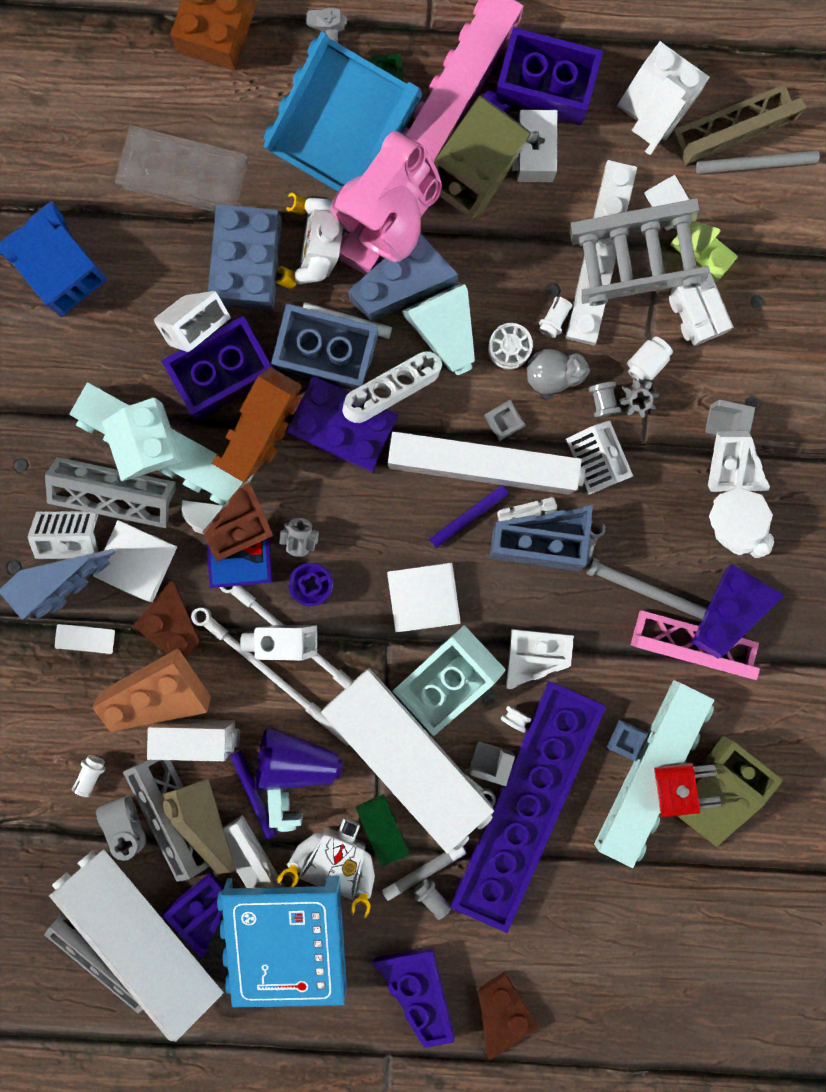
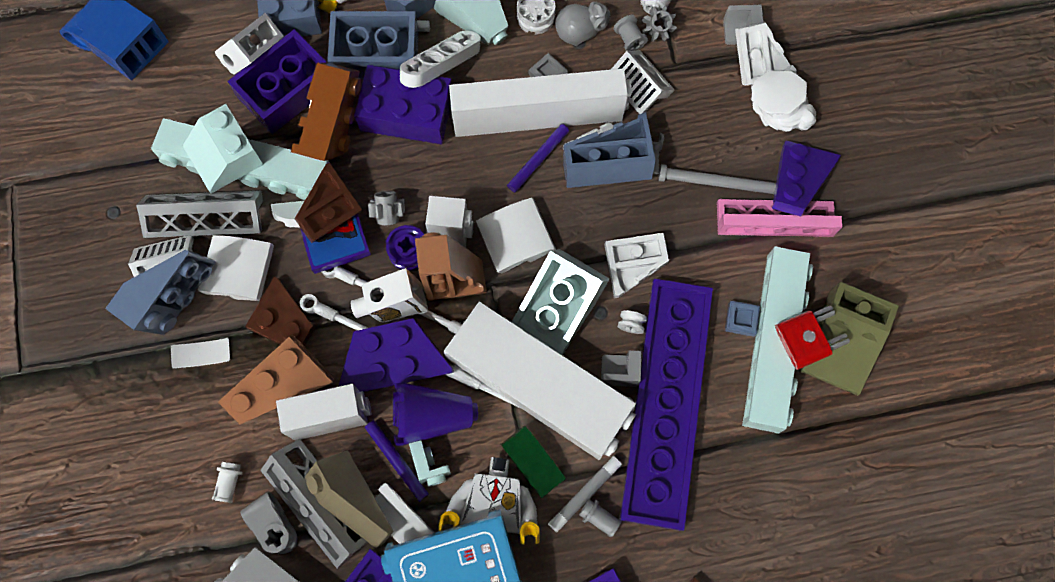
camera: 10 degrees left, 15 degrees down
none -> dark purple wing [338,318,454,392]
none -> nougat wedge [415,232,487,301]
none -> white brick [425,196,473,248]

